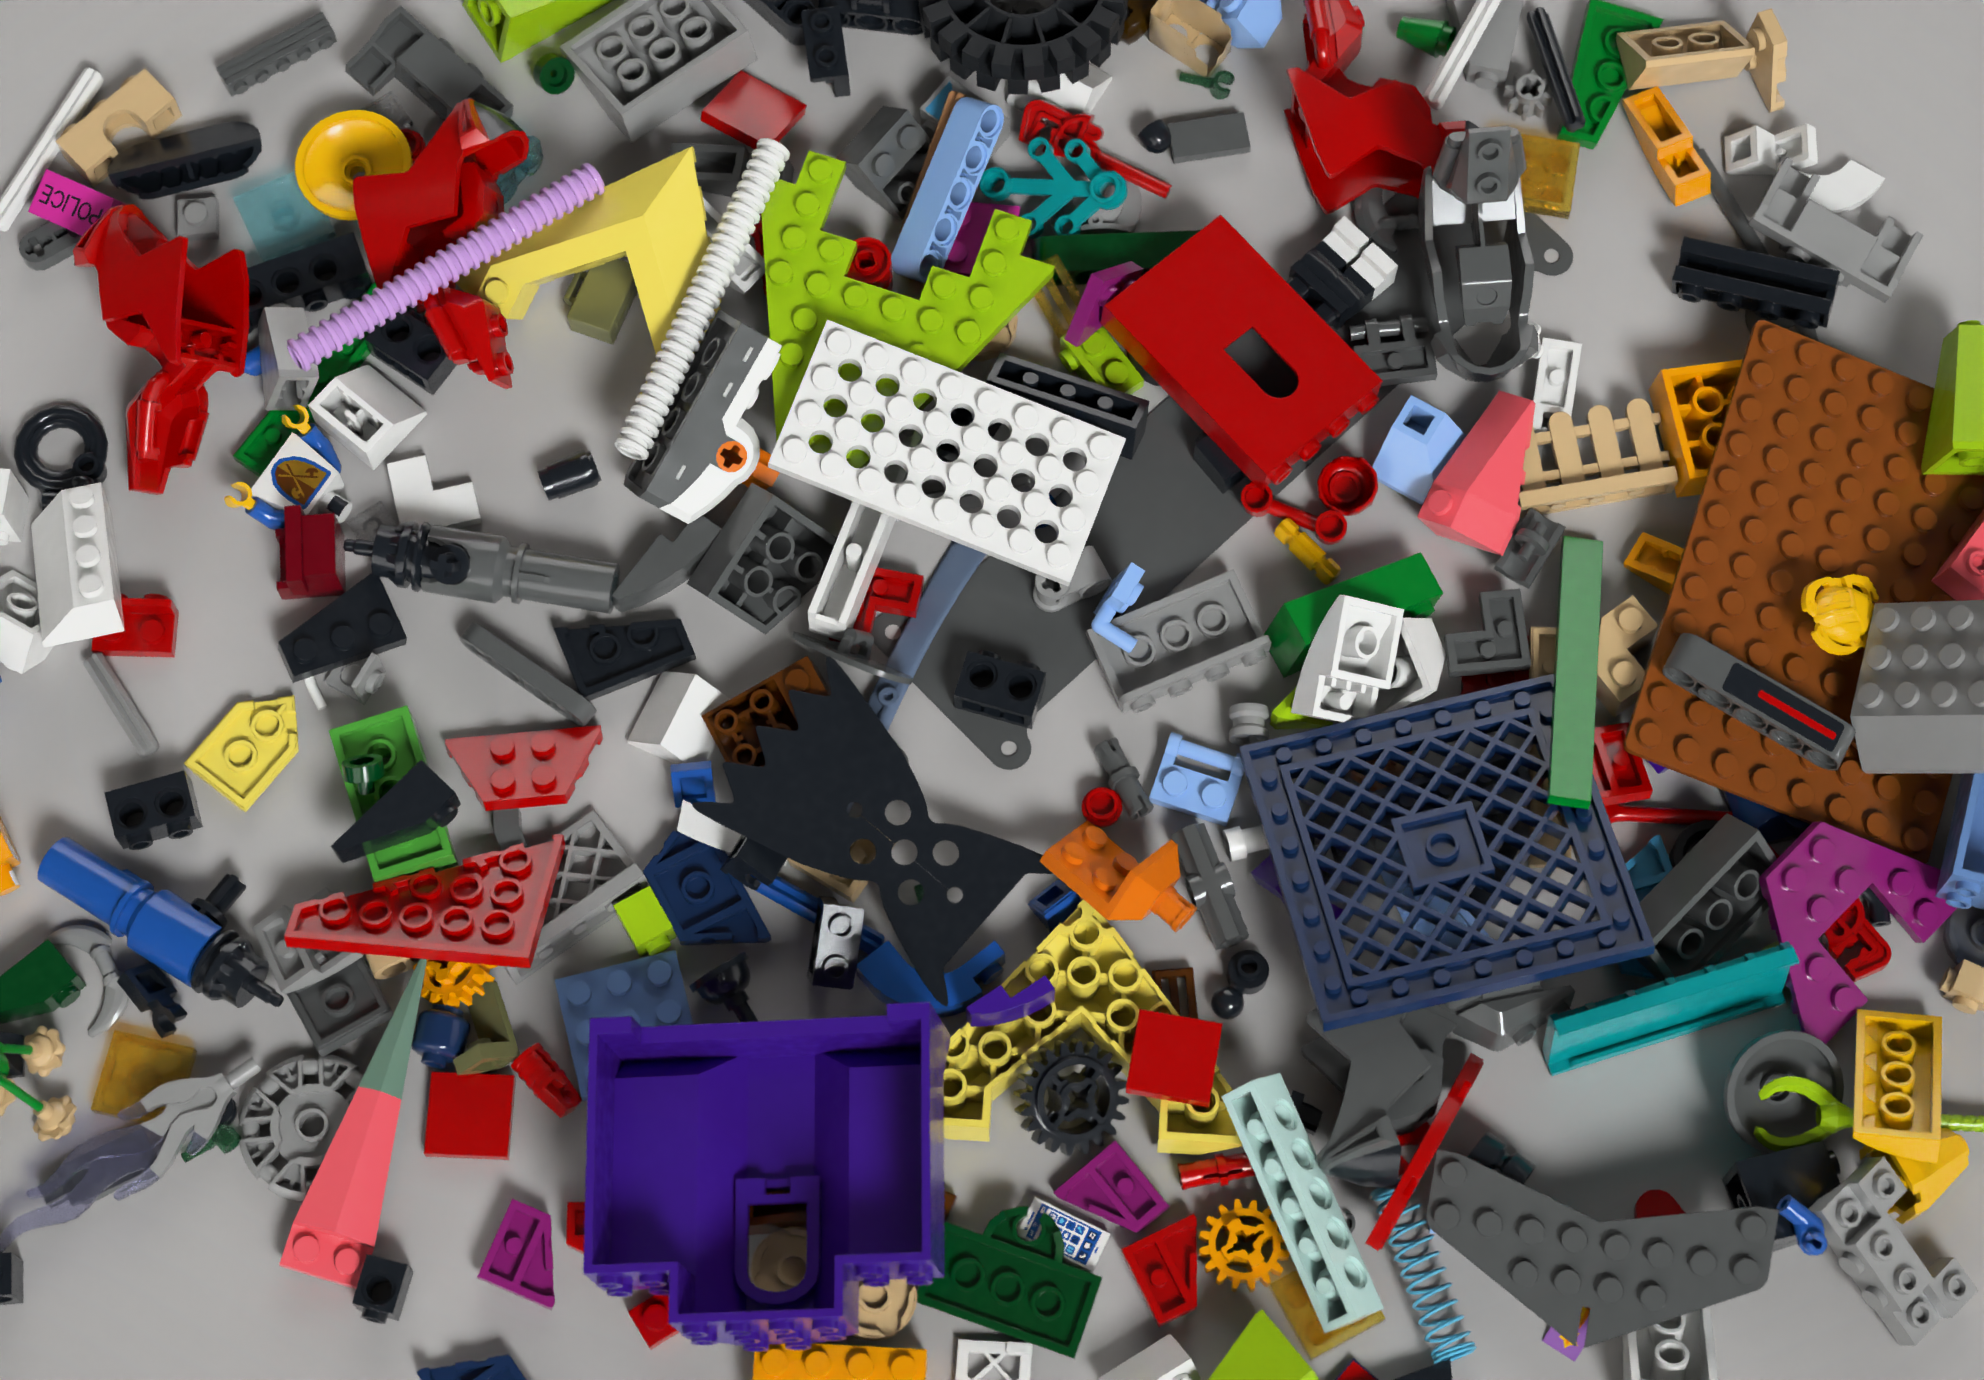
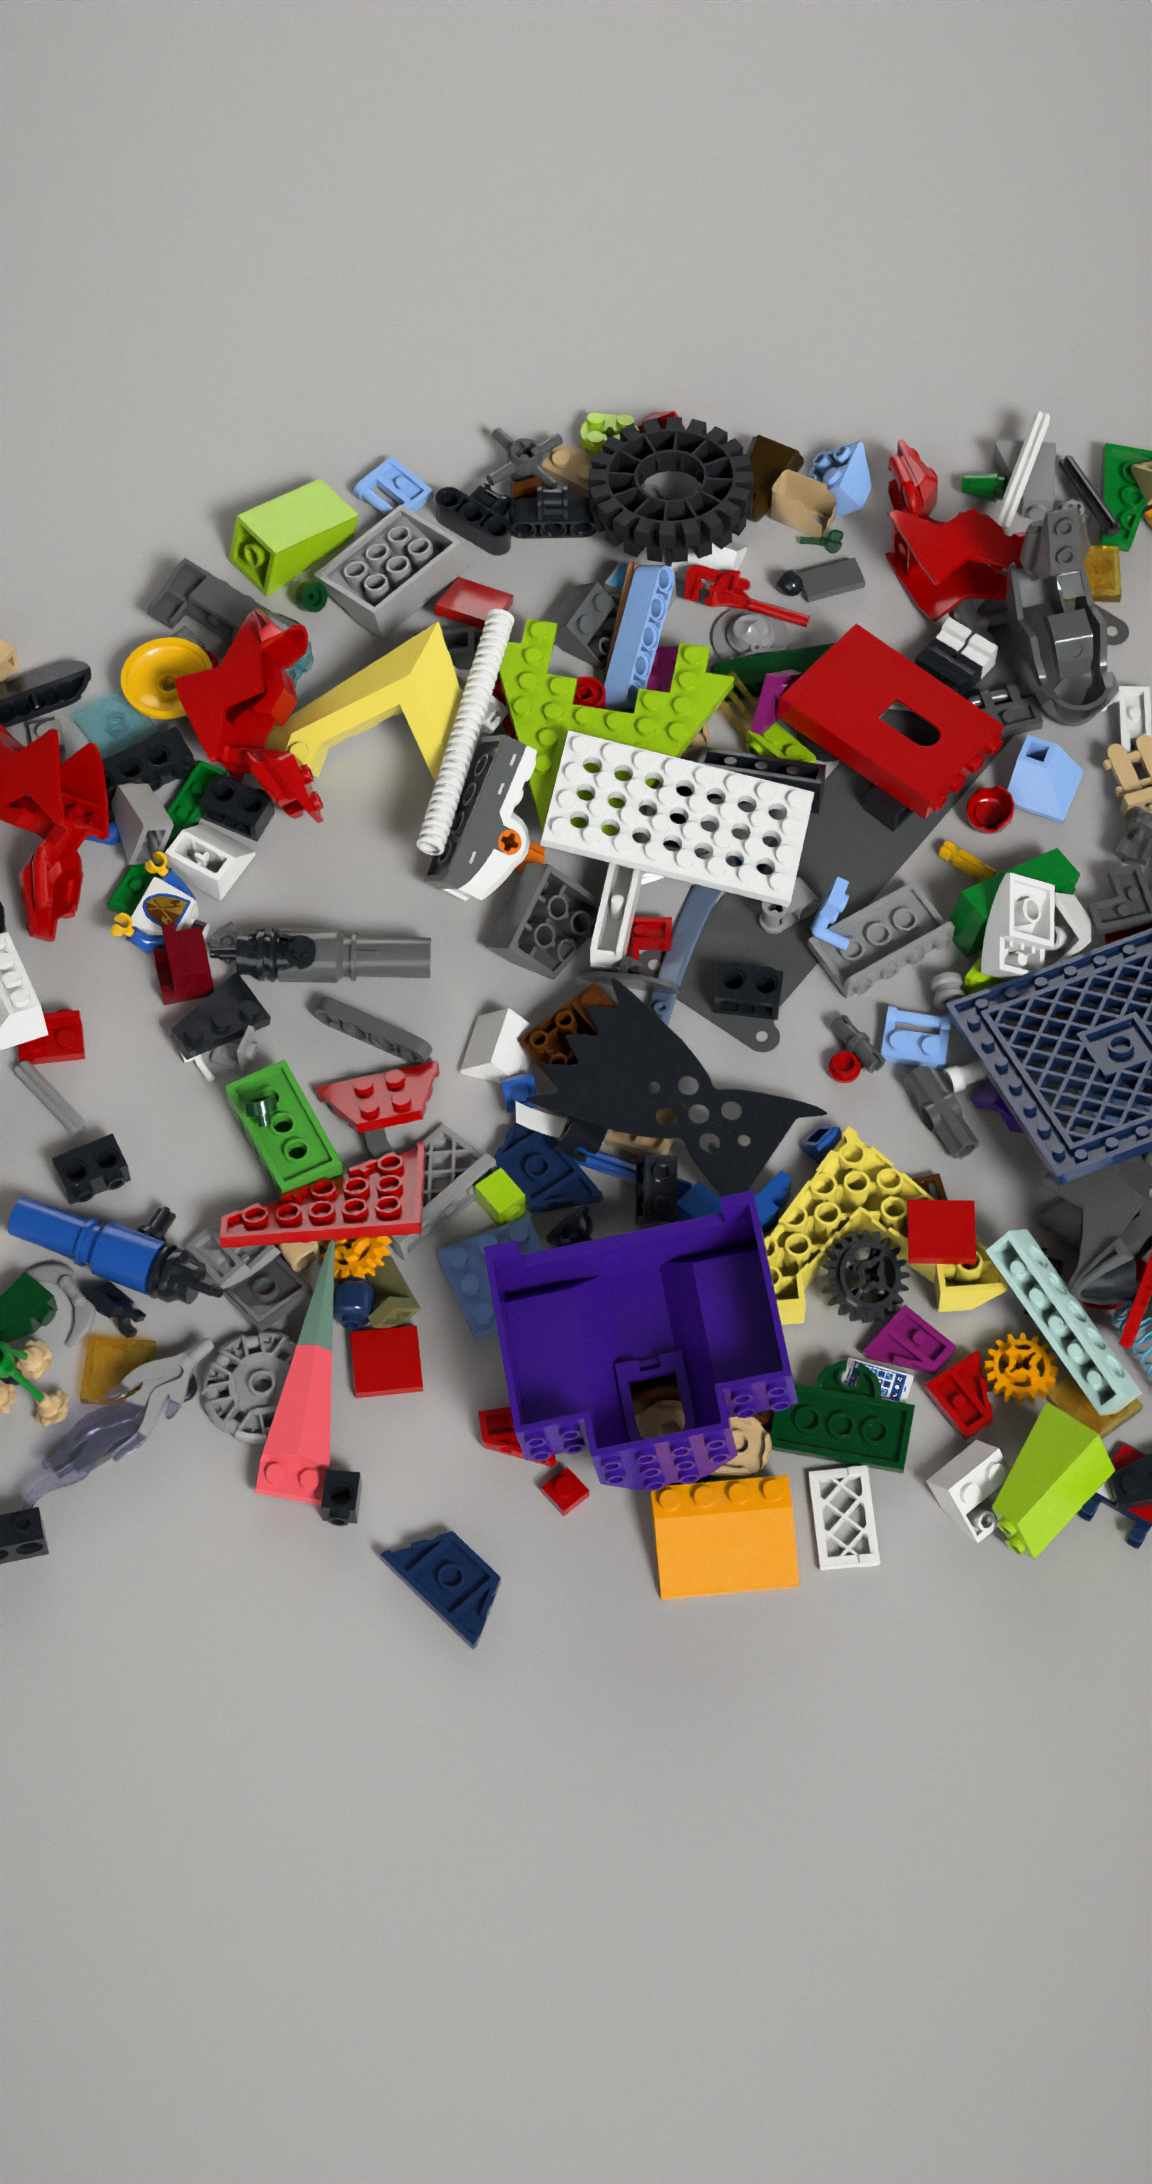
camera: 10 degrees left, 10 degrees down
clear green hand [181,1125,242,1163] -> none
light yellow tile [184,695,299,813] -> none
dark grey piece [216,12,337,97] -> none
lavender piece [287,162,605,372] -> none
black slope [331,760,461,863] -> none
white tile [387,455,482,530] -> none
magenta wing [477,1199,555,1311] -> none
red hinge [511,1042,583,1118] -> none
black piece [537,450,601,501] -> none
black wing [553,619,696,701] -> none
olive piece [563,259,637,344] -> none
dark grey slope [612,515,722,613] -> none
black bracket [801,6,851,97] -> none
dark purple slope [966,975,1055,1027] -> none
teal plant [979,137,1128,239] -> none
orange plate [1039,820,1197,933] -> none
red pin [1177,1152,1256,1191] -> none
black plate [1211,950,1269,1020] -> none
red bar [1241,482,1347,545] -> none
coral wedge [1417,391,1536,556] -> none

